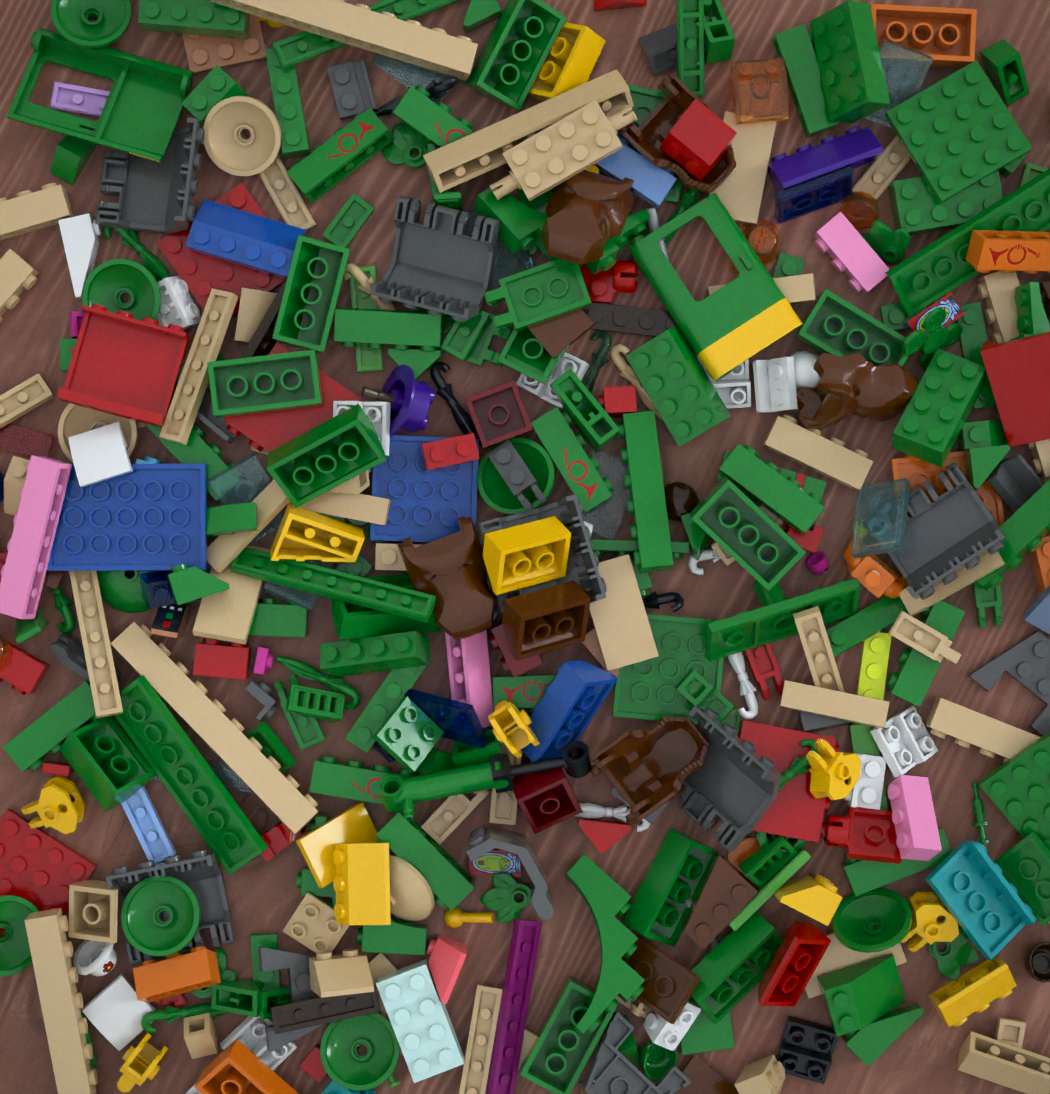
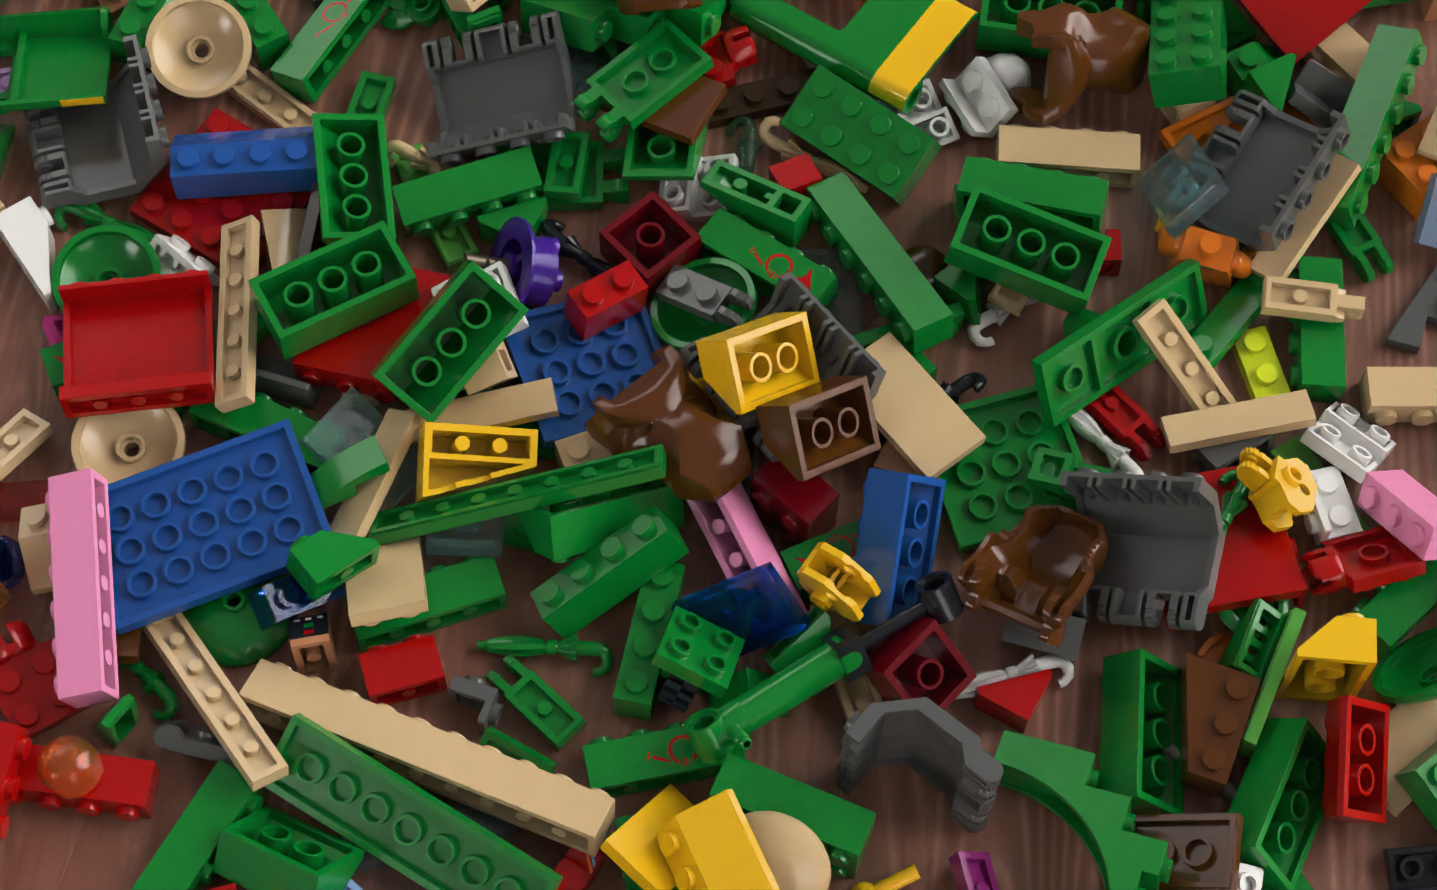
camera: 25 degrees left, 25 degrees down
white slope [68,421,133,487] -> none
dark pink plate [253,646,274,675] -> none
green slope [286,684,345,723] -> none
tan plate [421,789,490,845] -> none
tile [469,849,522,878] -> none
green plate [480,872,531,923] -> none
dark pink hinge [806,552,829,575] -> none

